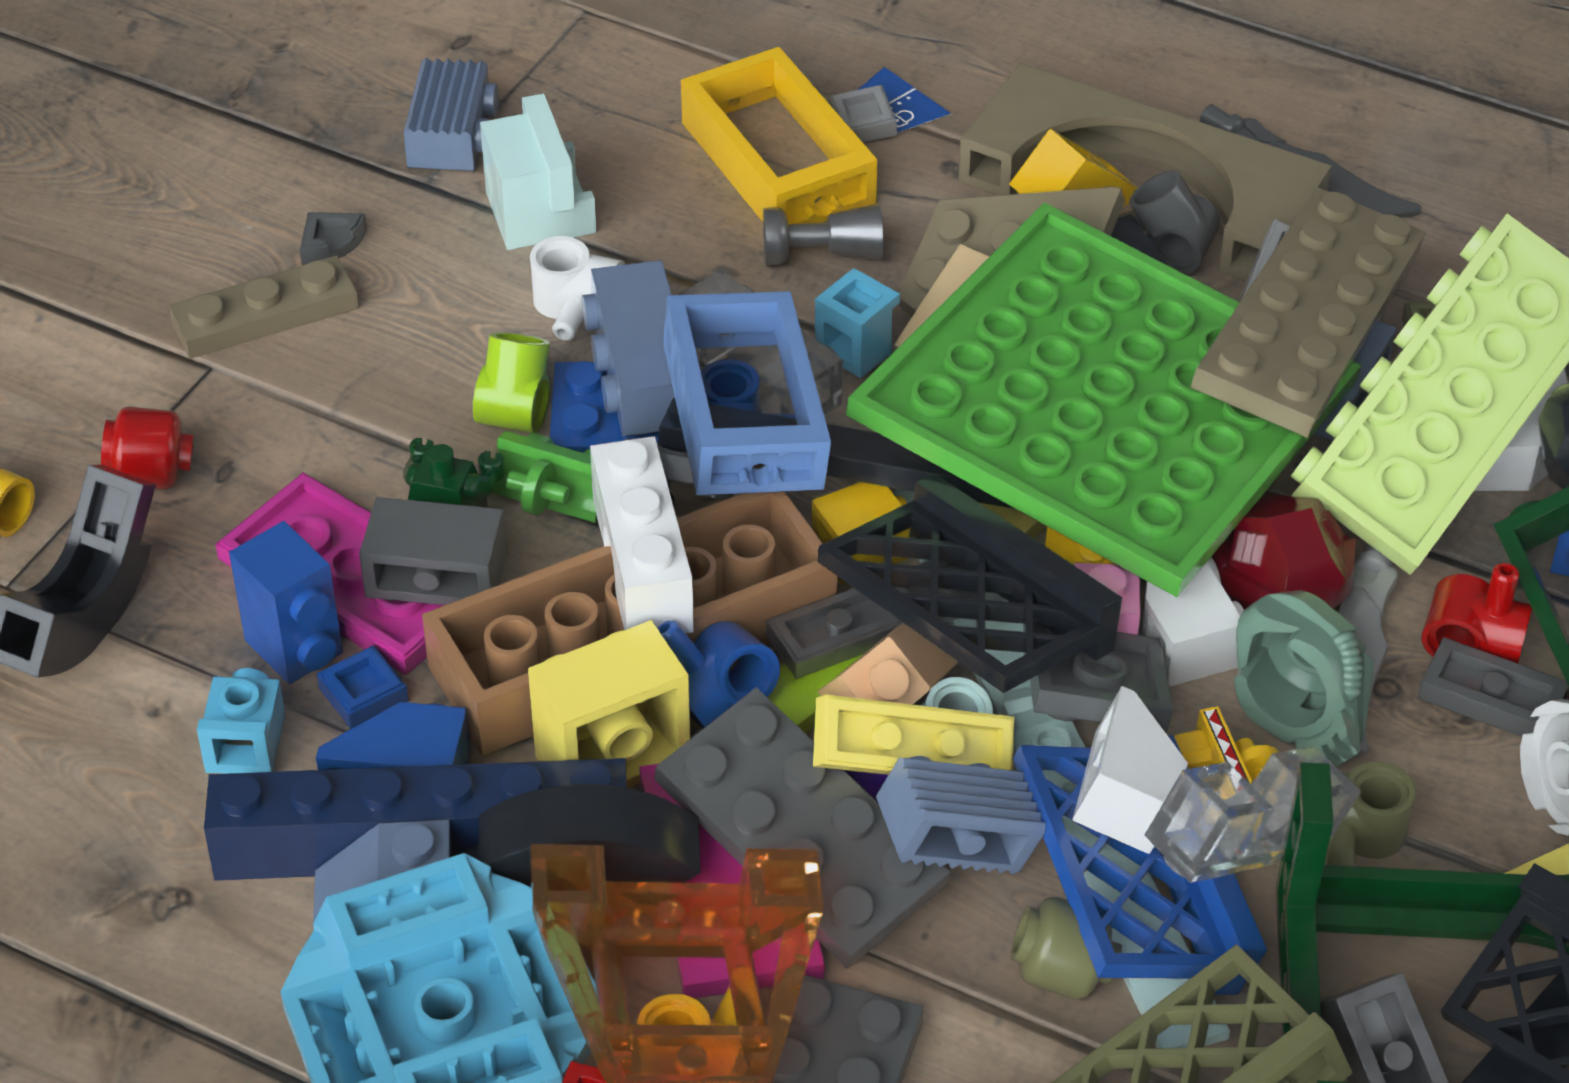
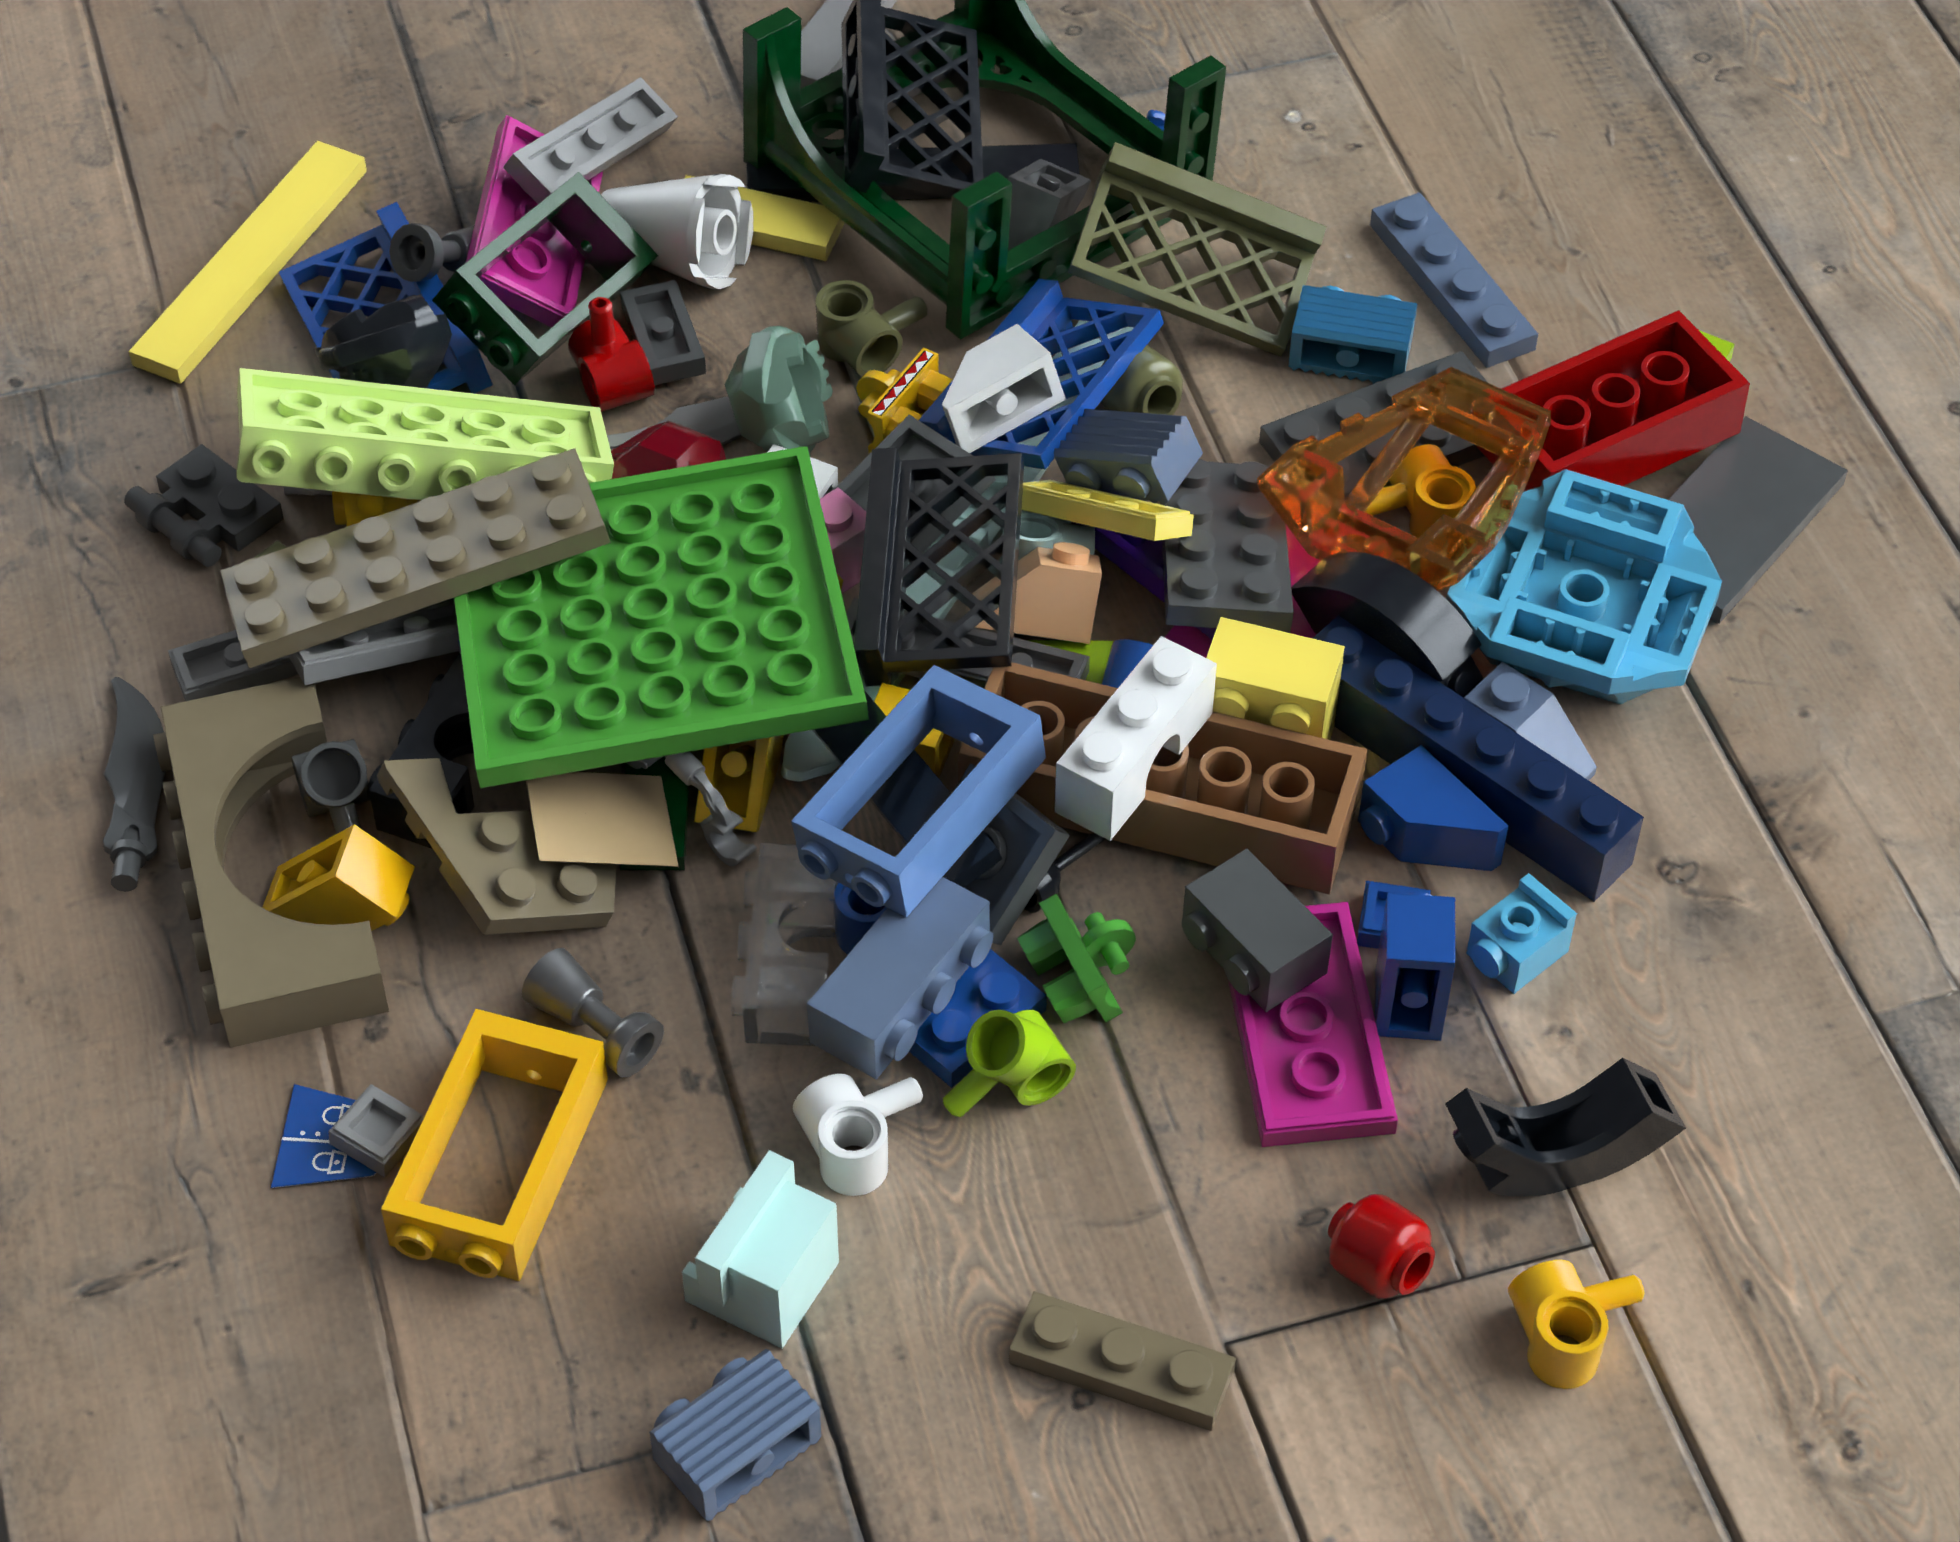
camera: 135 degrees left, 5 degrees up
dark grey tile [300,212,367,265] -> none
dark green piece [403,438,505,508] -> none
medium azure brick [815,268,900,378] -> none
clear arch [1144,746,1361,883] -> none

